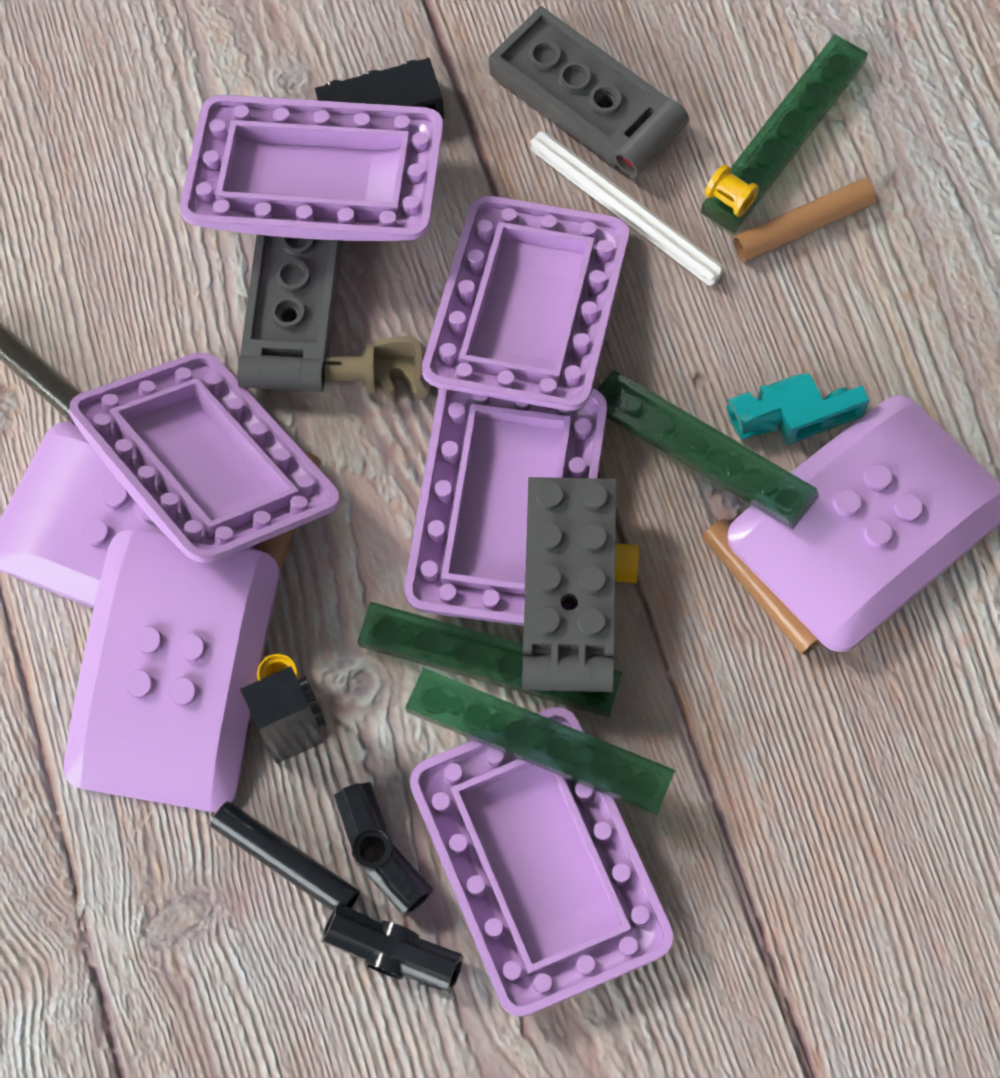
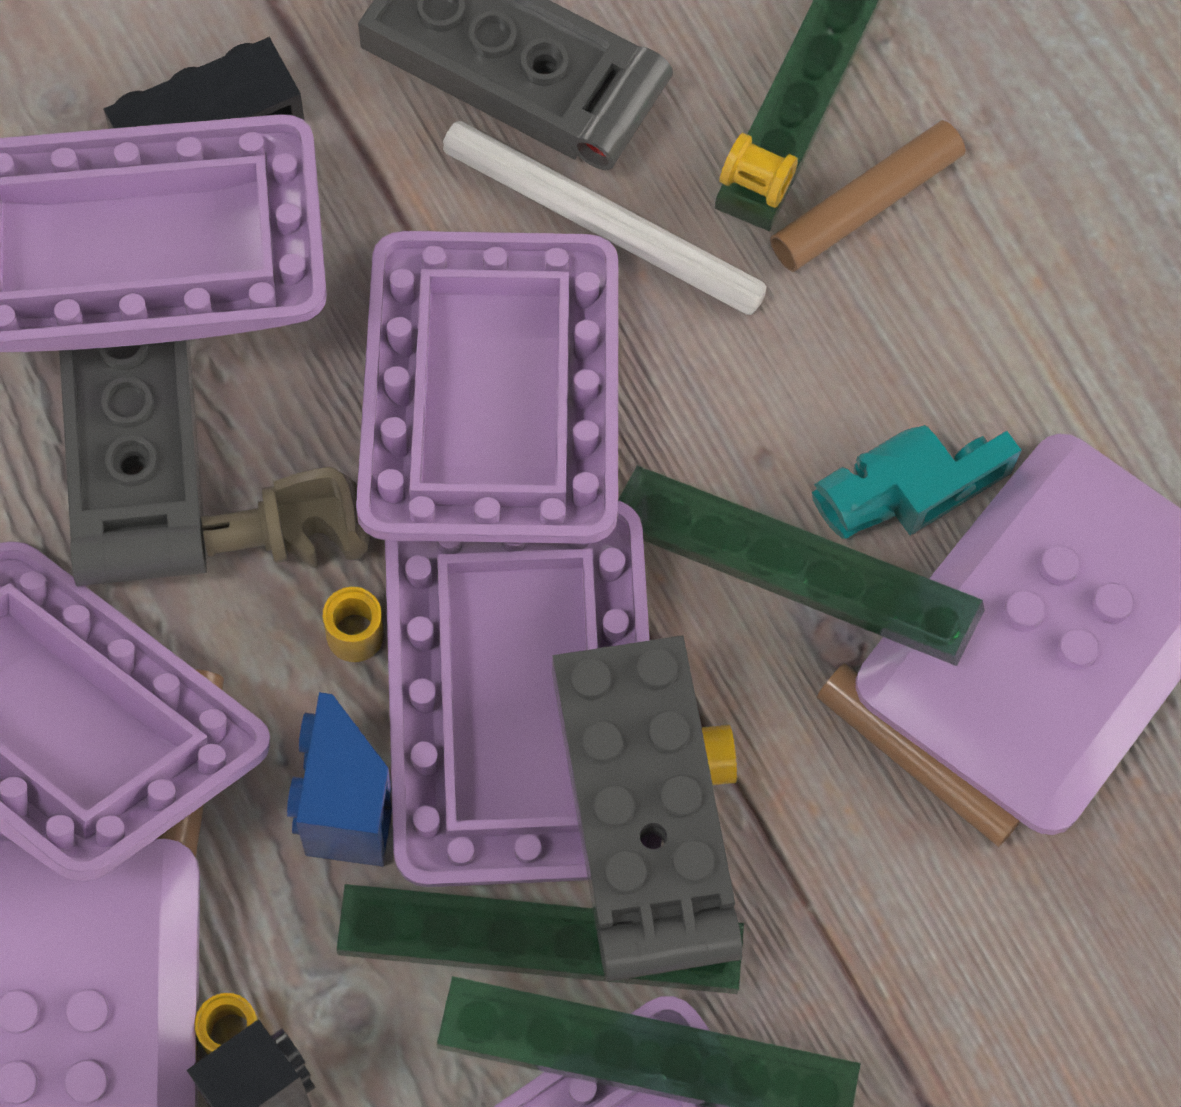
camera: 20 degrees left, 0 degrees up
none -> blue slope [287,692,392,867]
none -> yellow beam [322,587,384,662]

